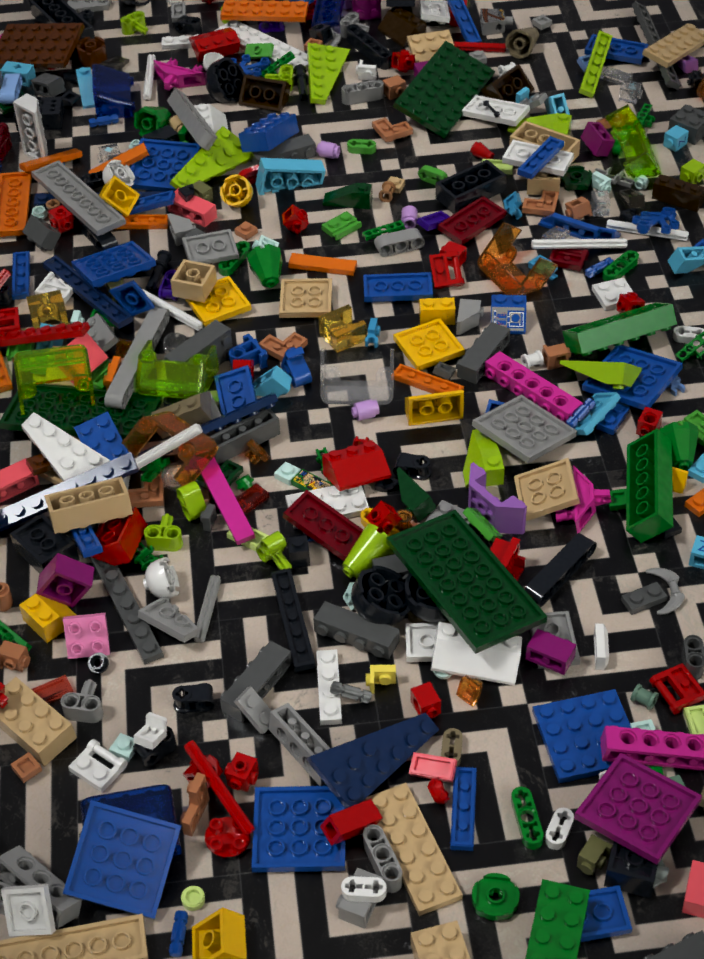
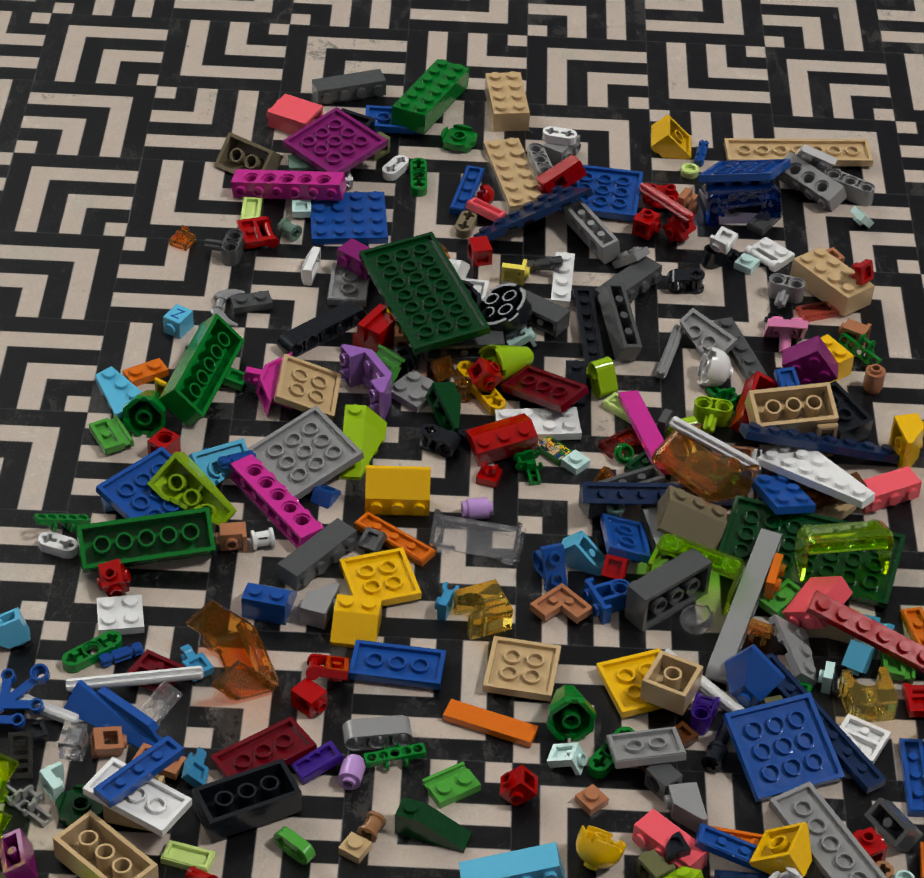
camera: 175 degrees left, 5 degrees down
none -> dark grey brick [598,282,643,361]

